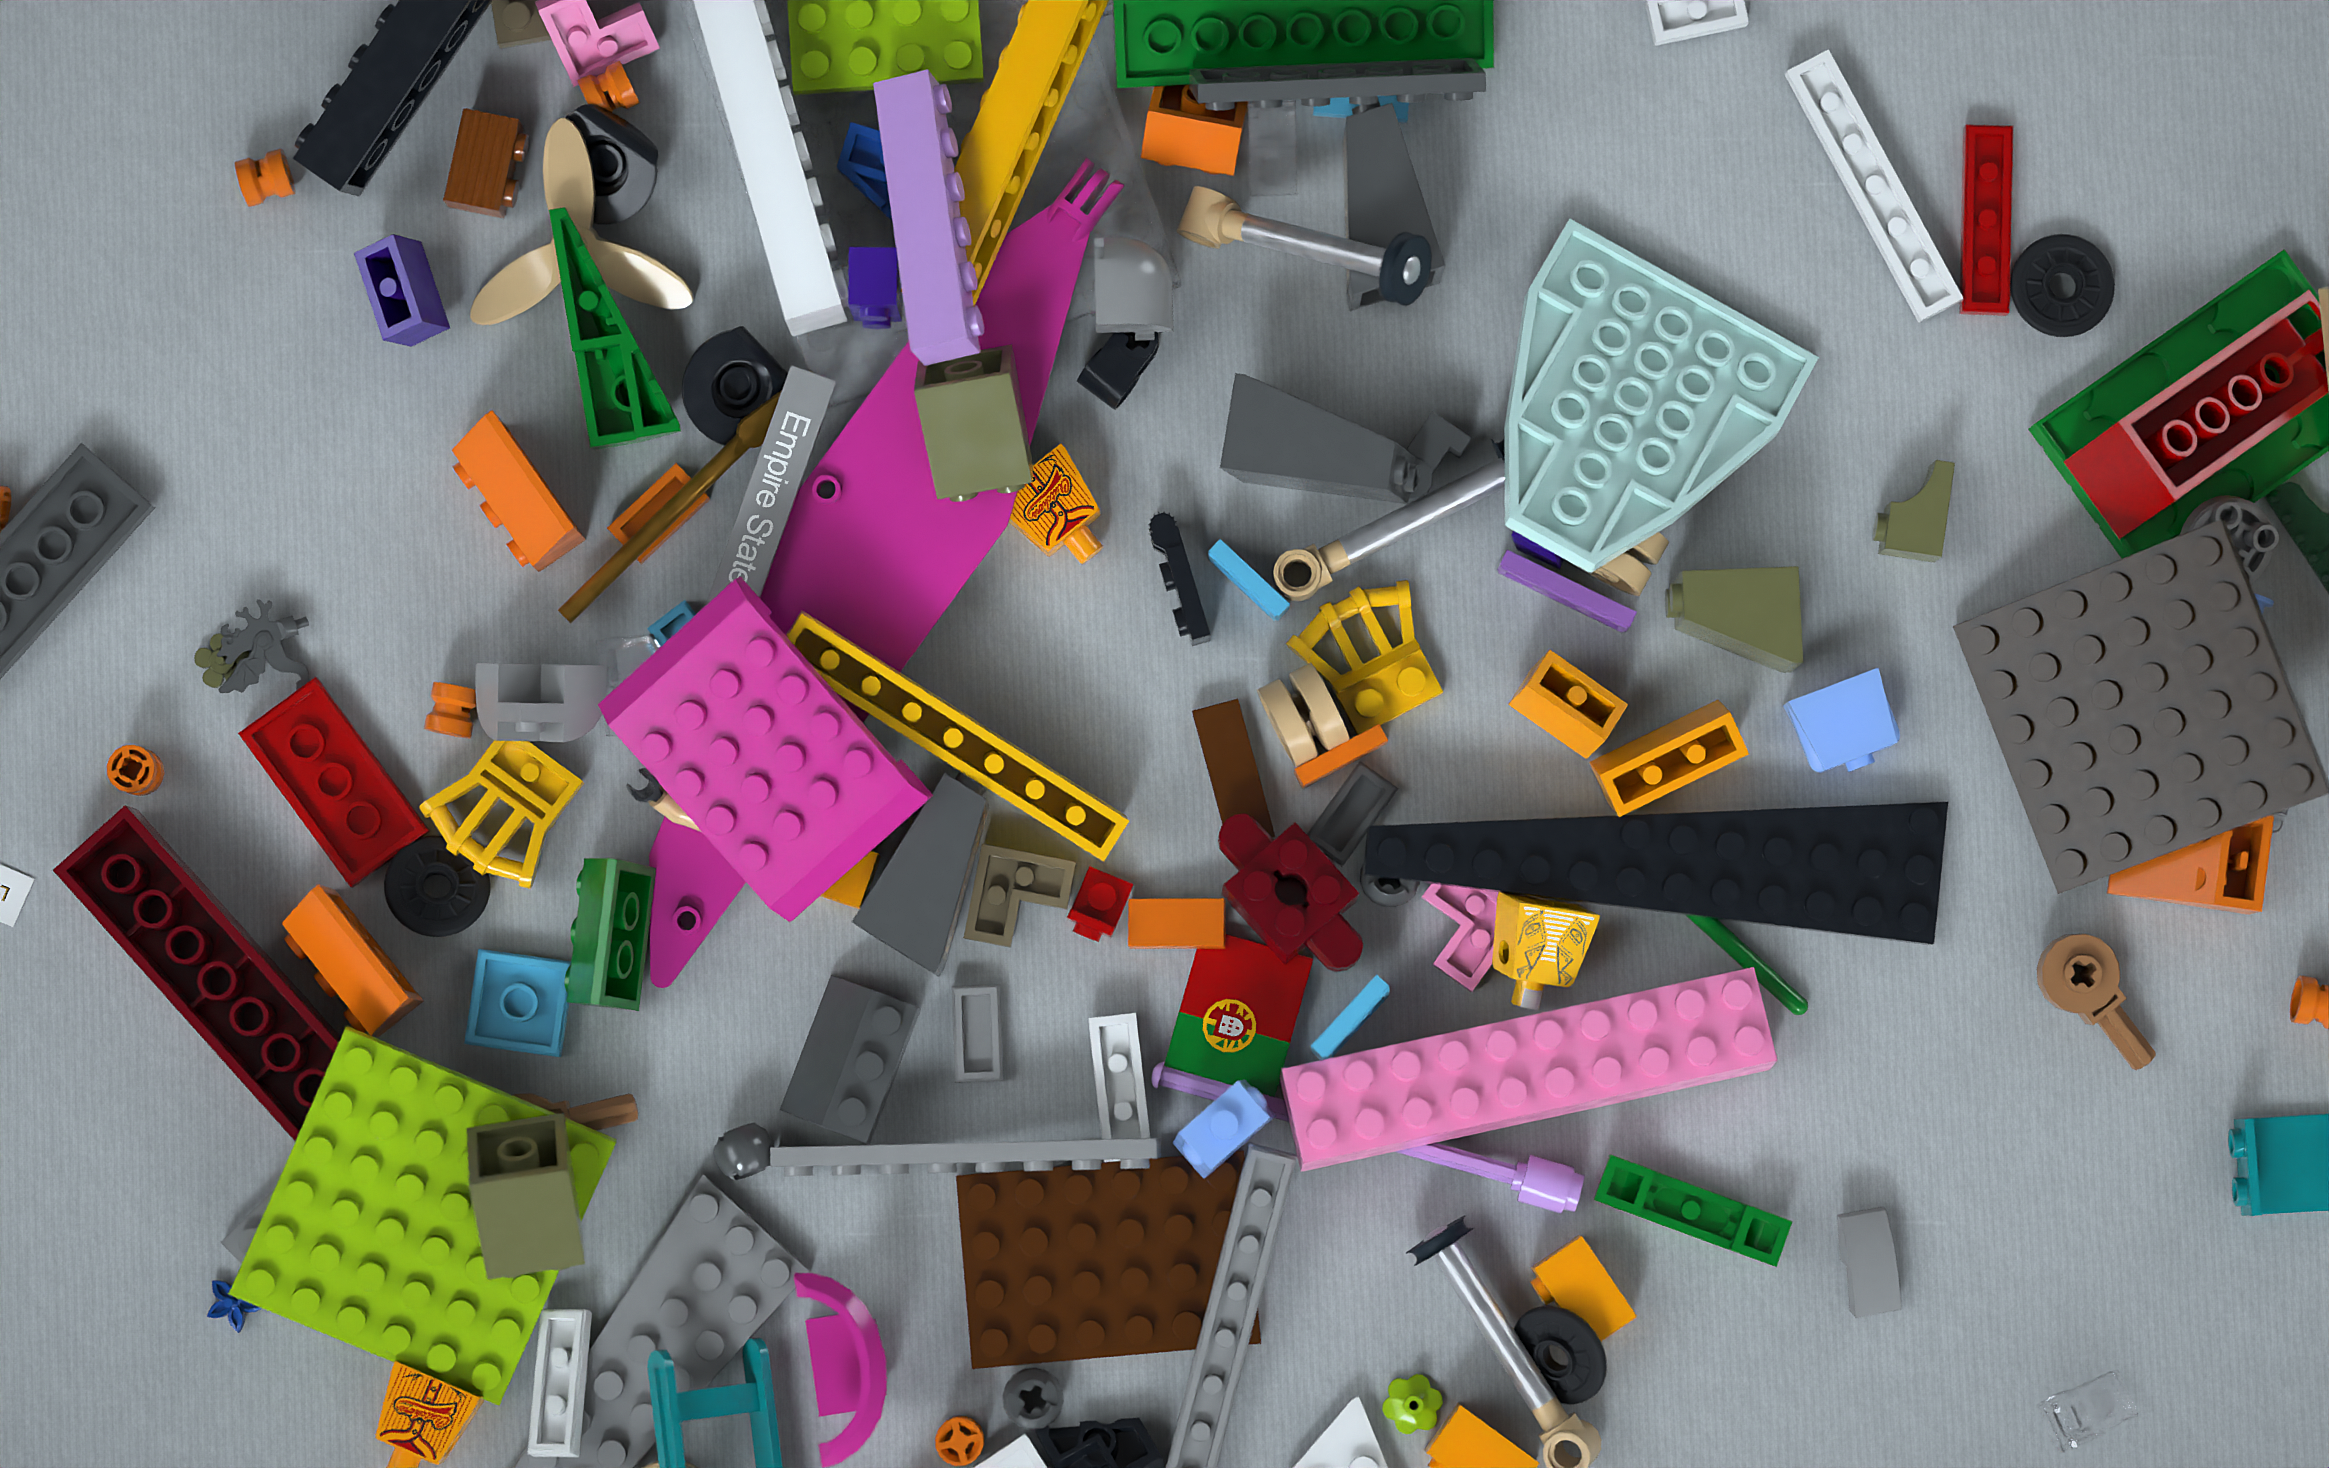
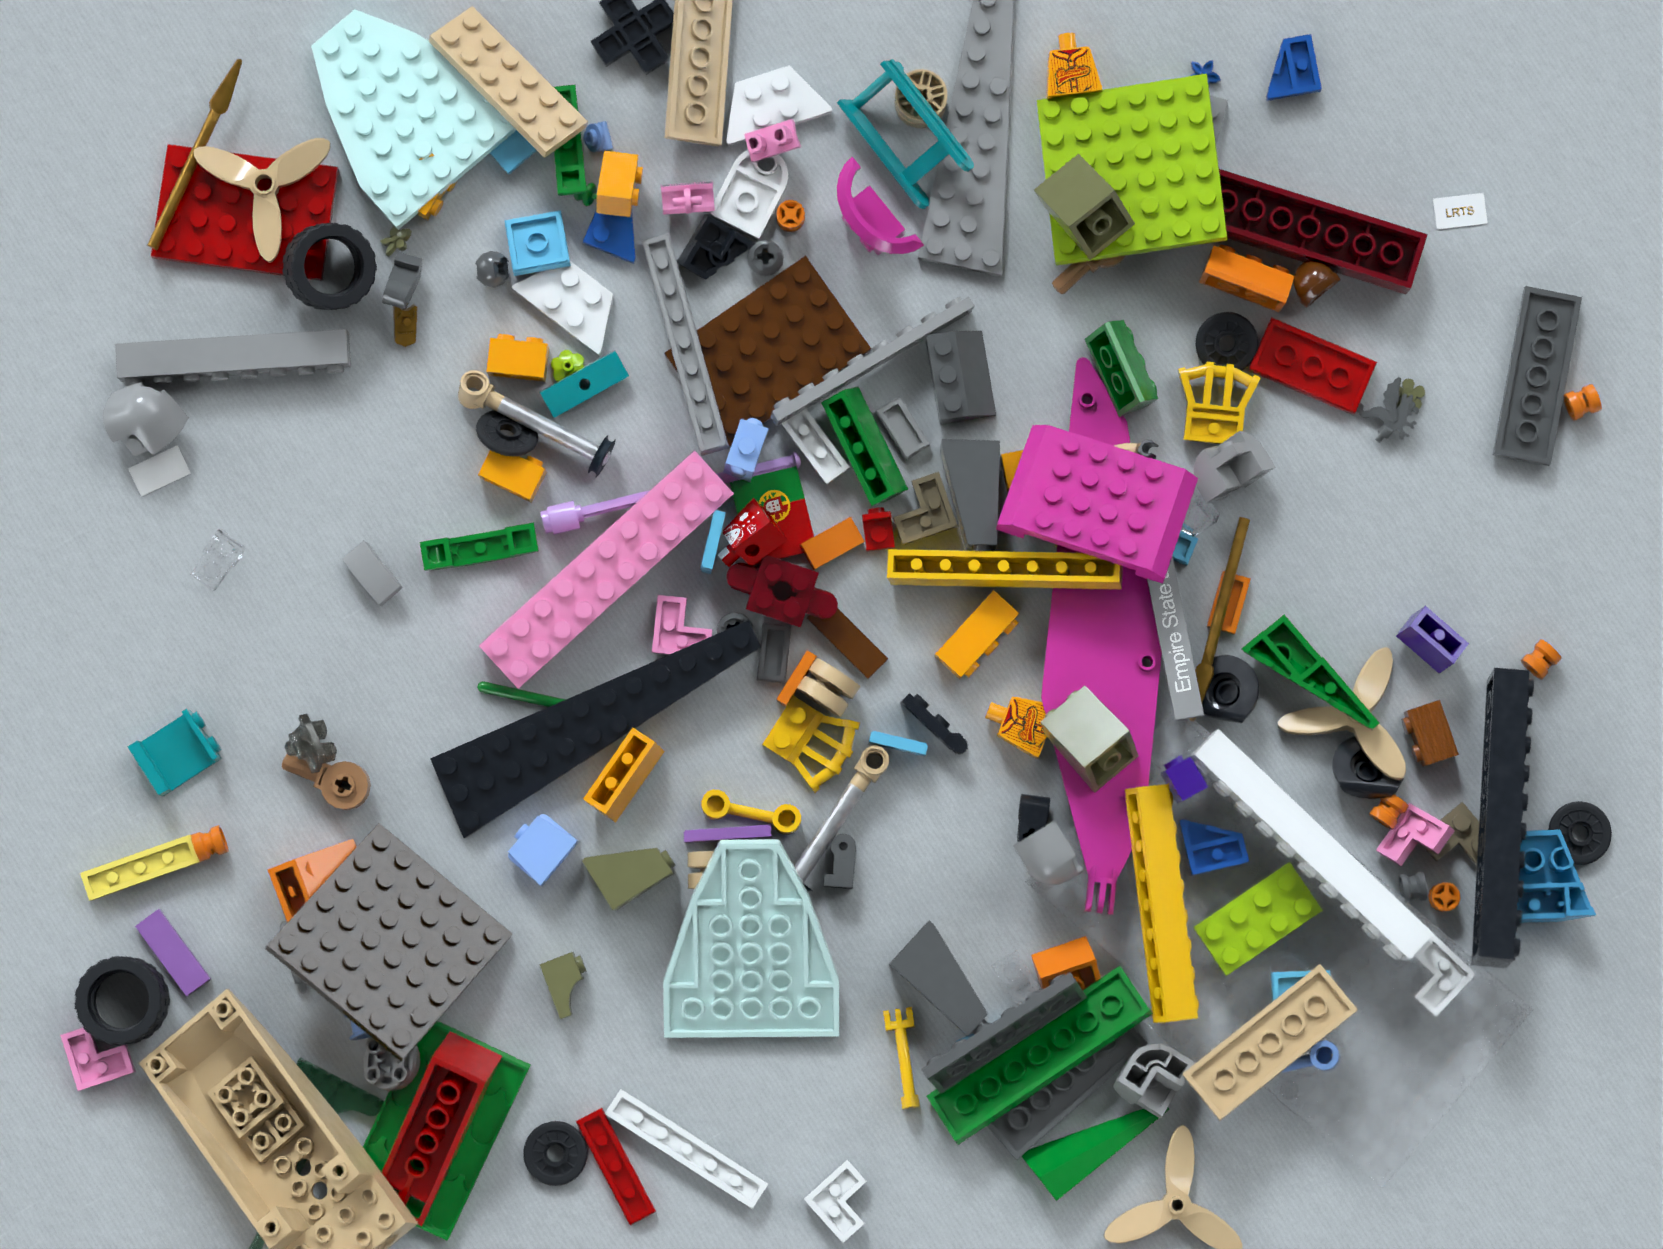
camera: 145 degrees right, 0 degrees up
orange wheel [107,745,164,796] -> none
orange wheel [424,682,476,739] -> none
orange slope [452,410,586,572] -> none
medium azure tile [464,949,571,1057] -> none
white tile [527,1309,592,1457] -> none
dark grey piece [714,1123,774,1180] -> none
lavender brick [873,69,984,366] -> none
piece [1176,186,1432,306] -> none
dark grey slope [1220,373,1420,504] -> none
yellow torso [1492,891,1600,1010] -> none
light orange brick [1508,649,1628,759] -> none
none -> clear smoke hips [284,714,337,773]
none -> teal tile [540,350,629,418]
none -> yellow piece [701,789,801,835]
none -> red torso [717,498,787,567]
none -> green brick [821,386,909,506]
none -> yellow hinge [883,1007,920,1109]
none -> light orange brick [935,590,1019,679]
none -> blue wing [1266,34,1322,101]
none -> reddish brown hat [1293,260,1341,308]

